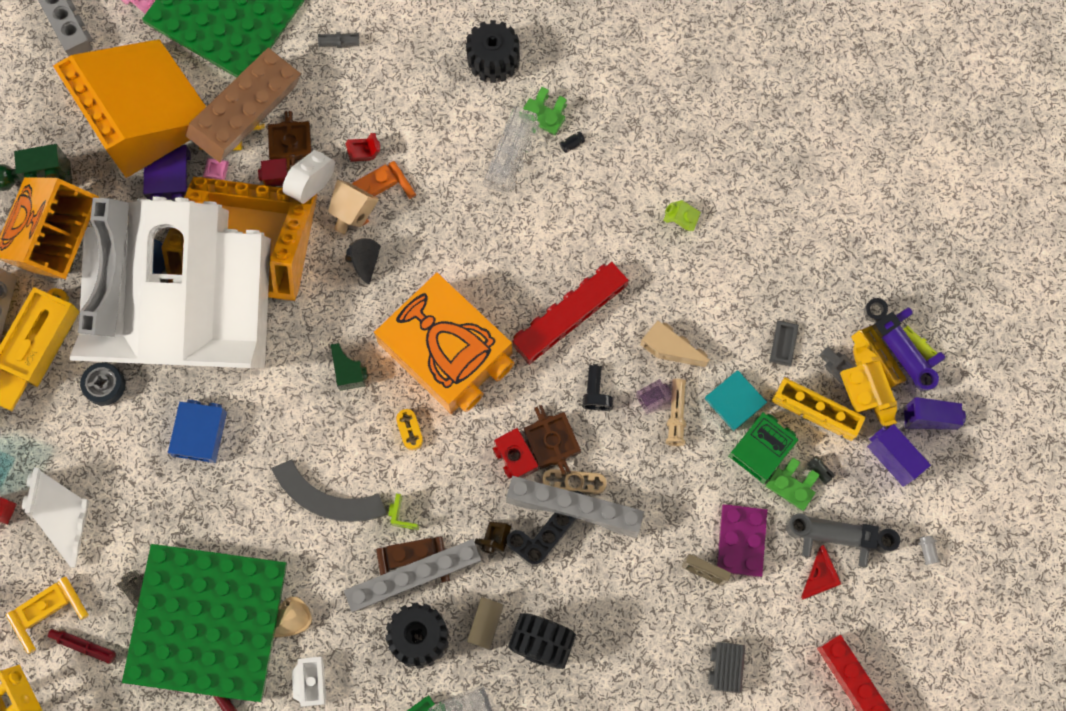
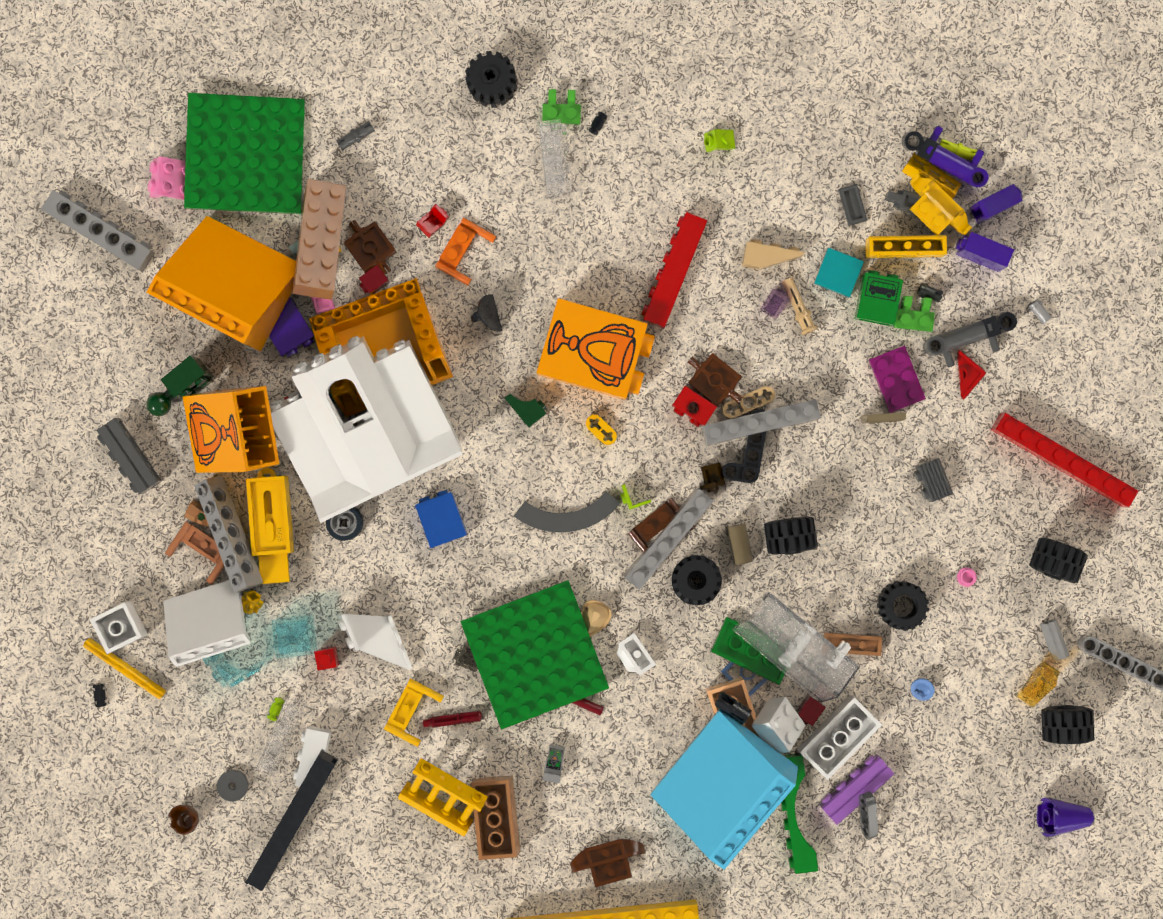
camera: 25 degrees left, 15 degrees up
light grey arch [78,198,129,337] -> none
white brick [283,150,335,204] -> none
tan torso [328,180,379,234] -> none
black piece [582,364,614,411] -> none

